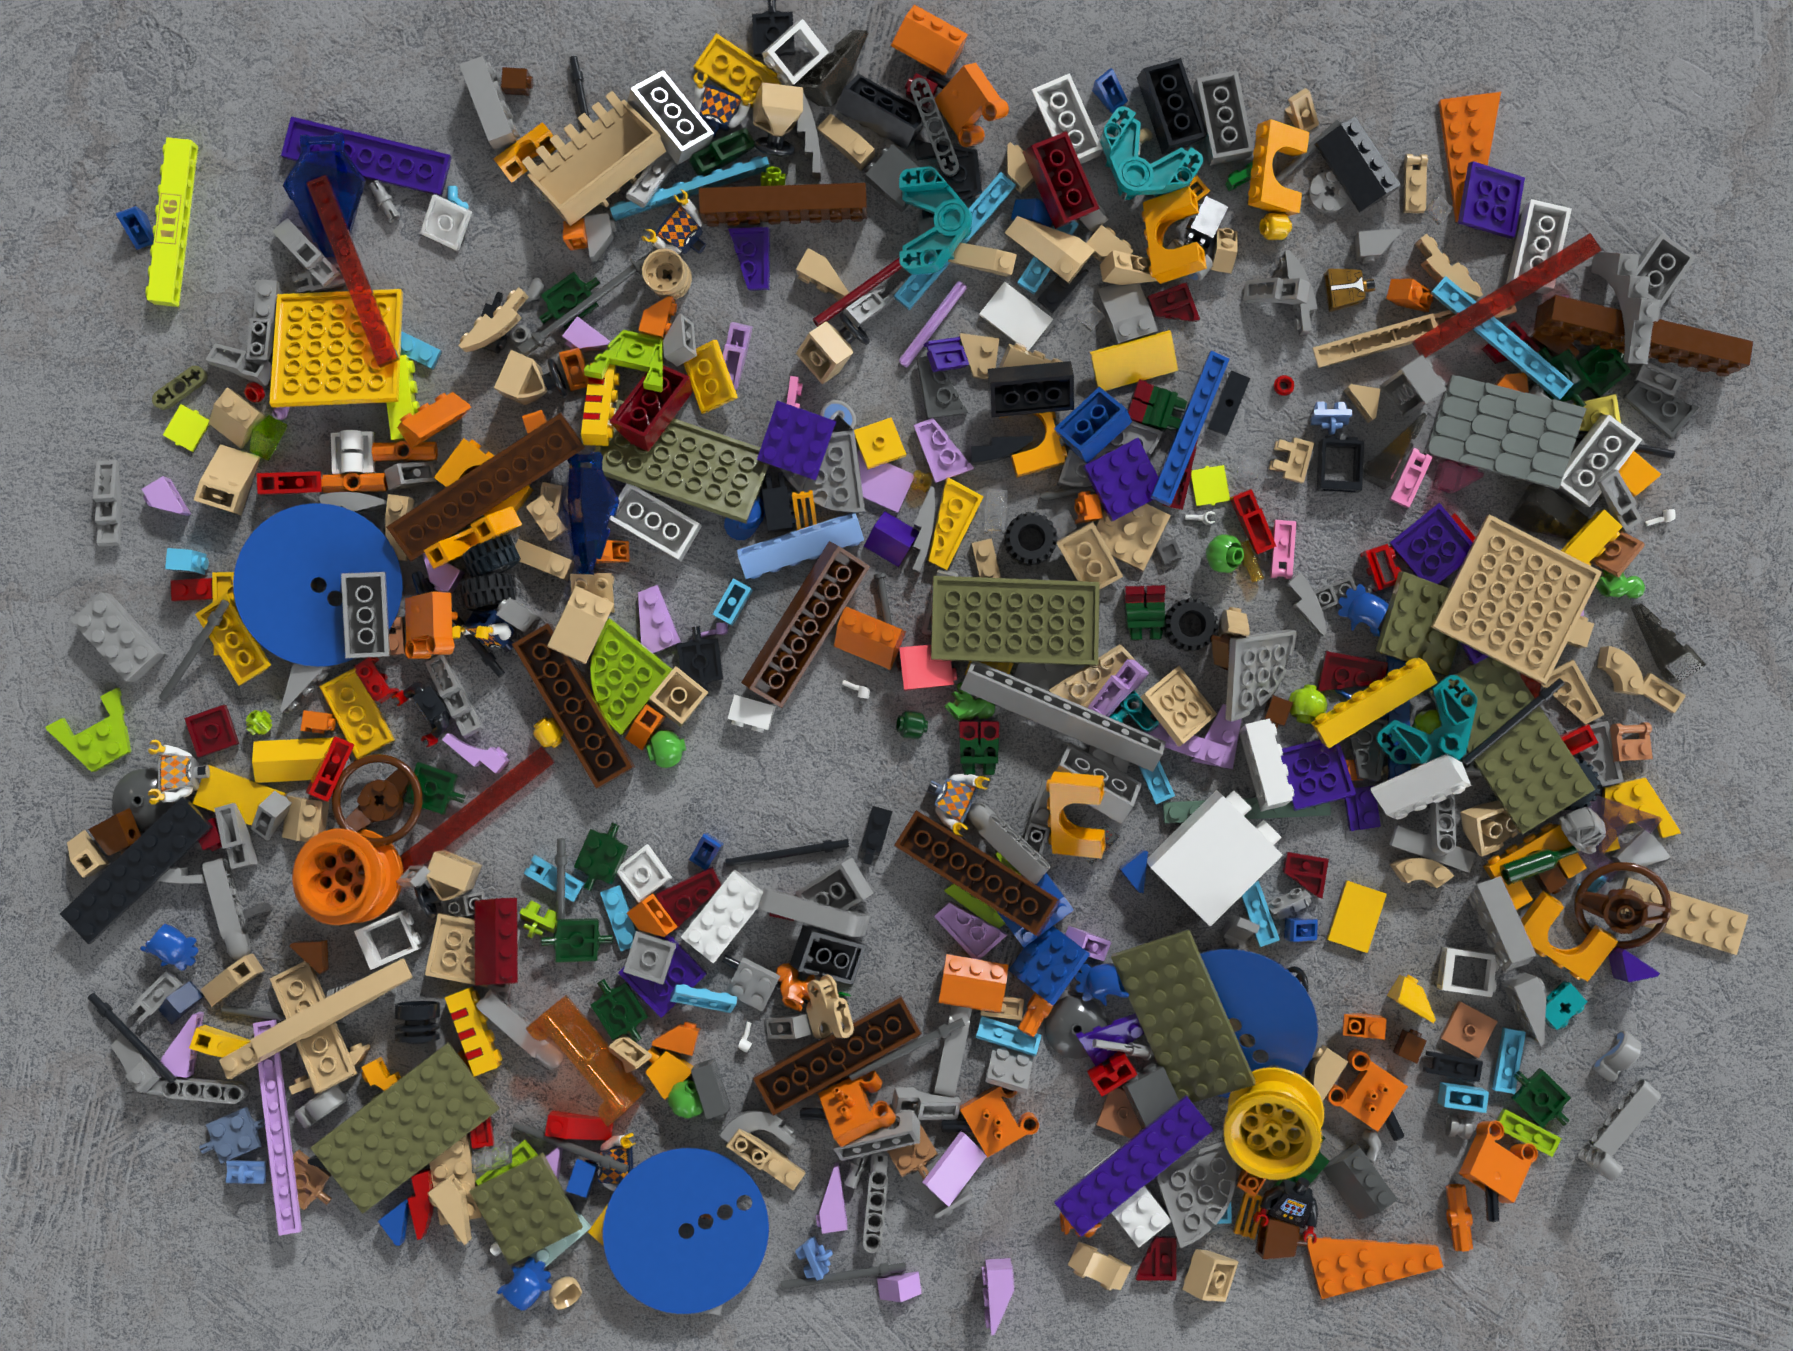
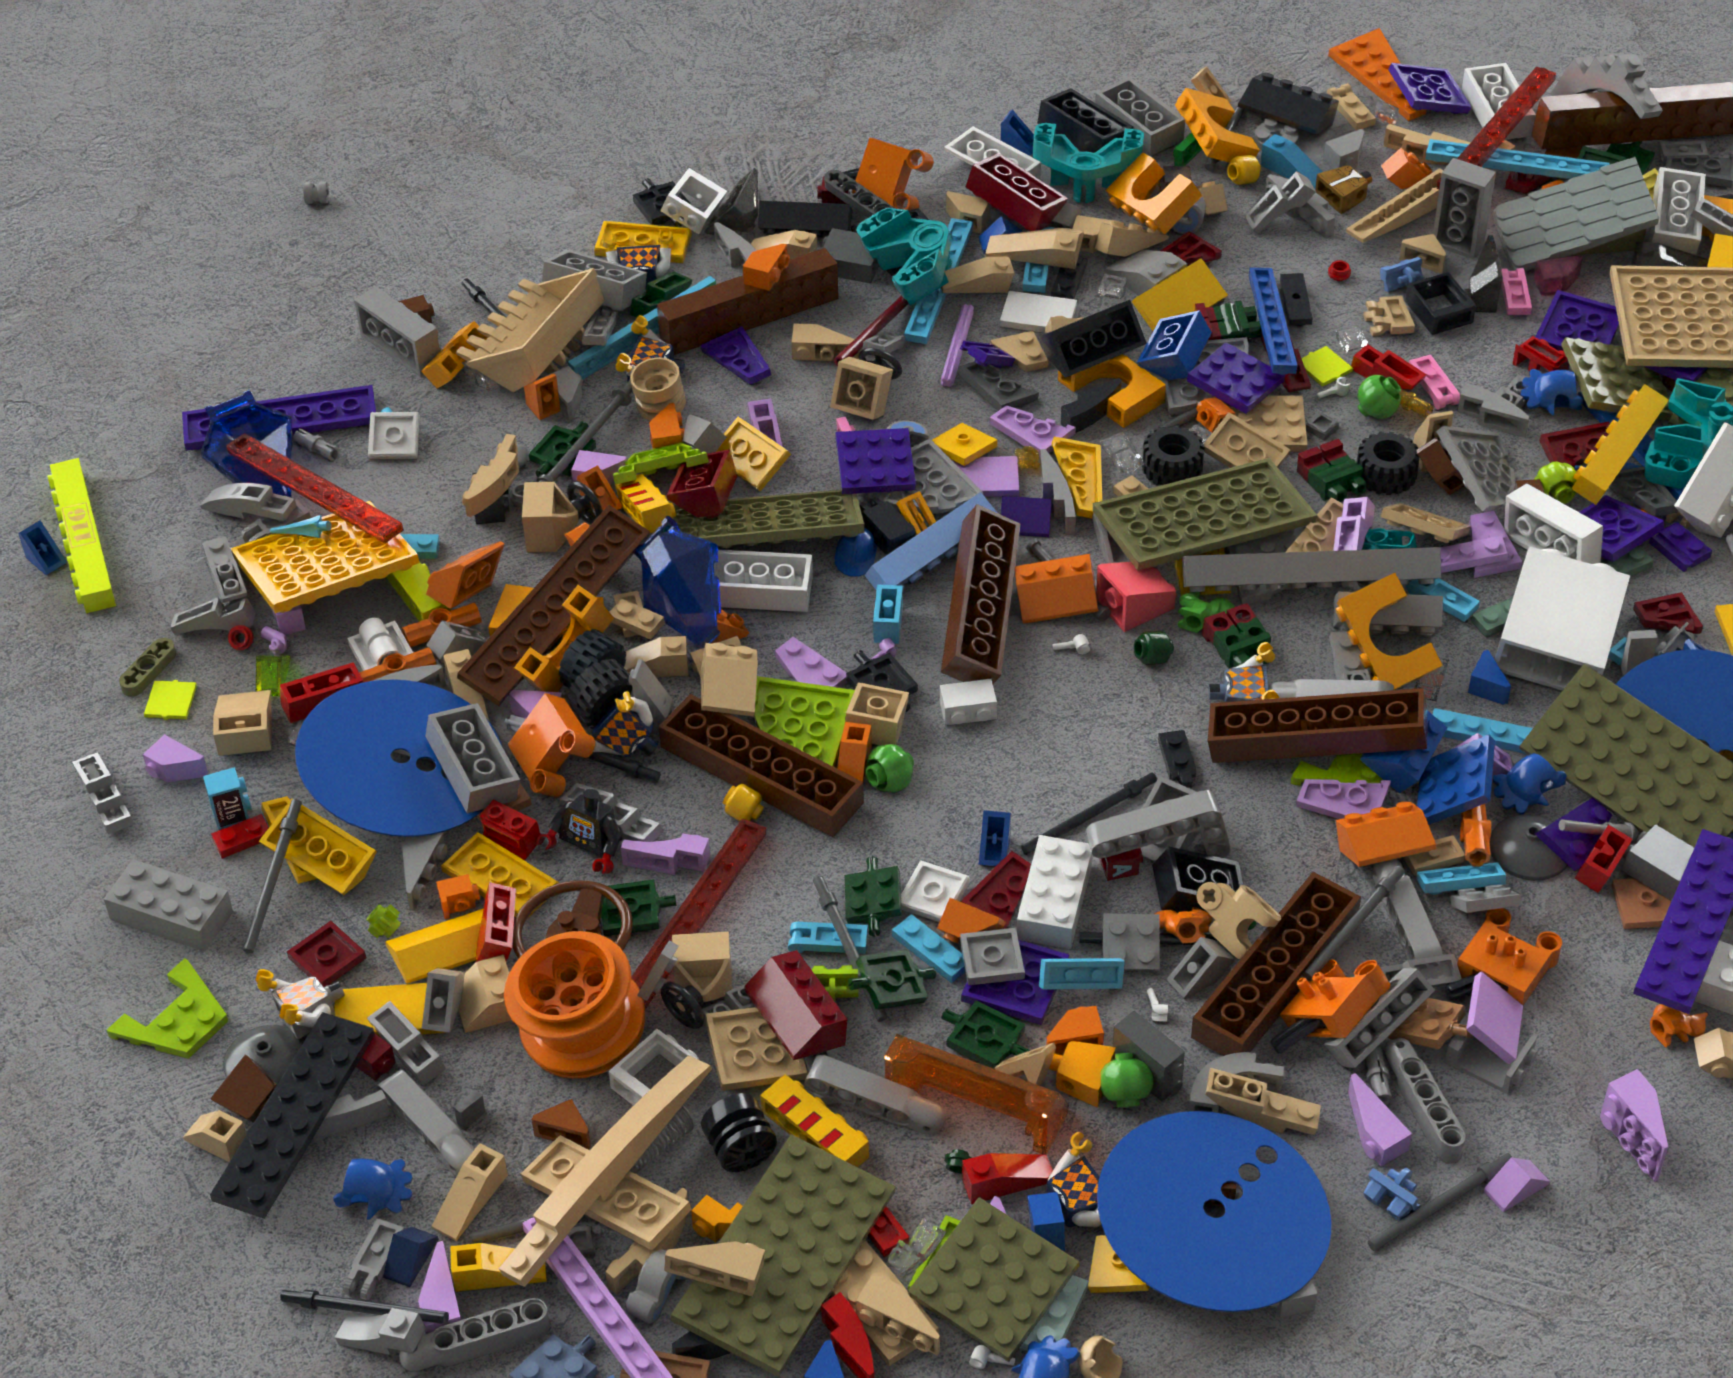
camera: 25 degrees left, 40 degrees down
tan slope [209,387,267,449] -> none
dark grey bar [513,1121,629,1173] -> none
tan piece [753,82,803,157] -> none
orange slope [891,5,968,76] -> none
none -> medium azure piece [270,515,331,538]
none -> tan slope [664,1241,765,1297]
none -> orange slope [743,243,790,291]
none -> dark green plate [944,1149,972,1174]
none -> dark azure slope [1260,134,1323,188]
none -> medium azure plate [1433,708,1533,754]

